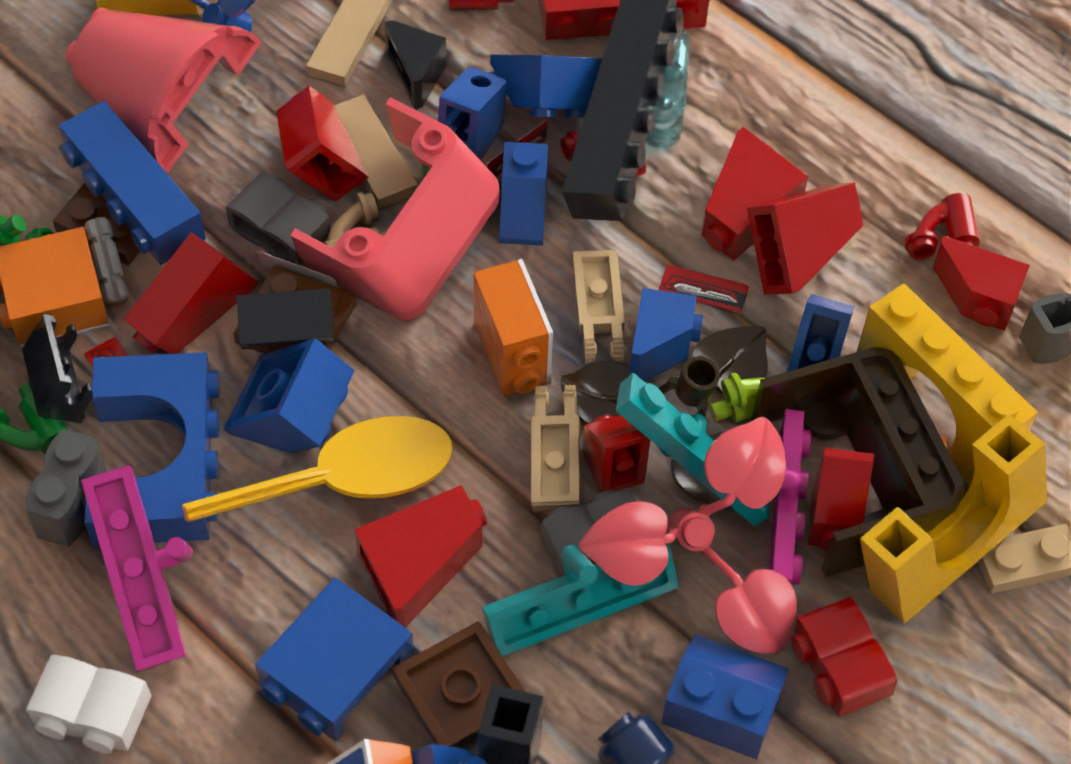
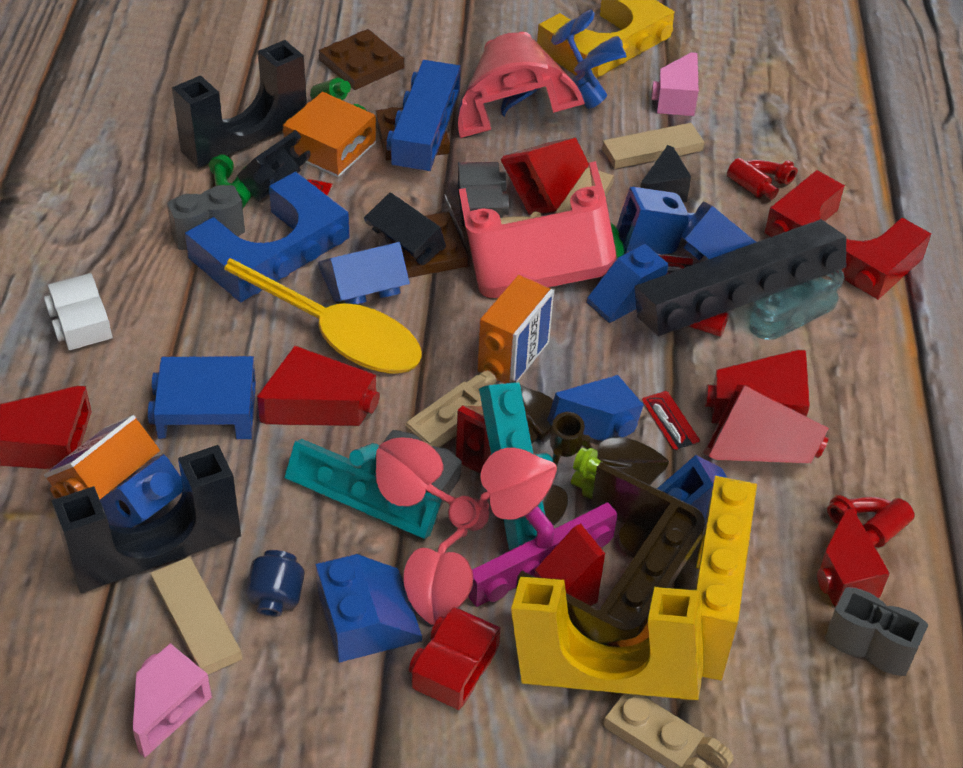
camera: 50 degrees right, 10 degrees down
dark pink plate [81,465,193,672] -> none
light grey axle [84,217,129,305] -> none
red slope [123,232,259,354] -> none
reddish brown plate [392,621,525,748] -> none
tan hinge [572,250,625,364] -> none

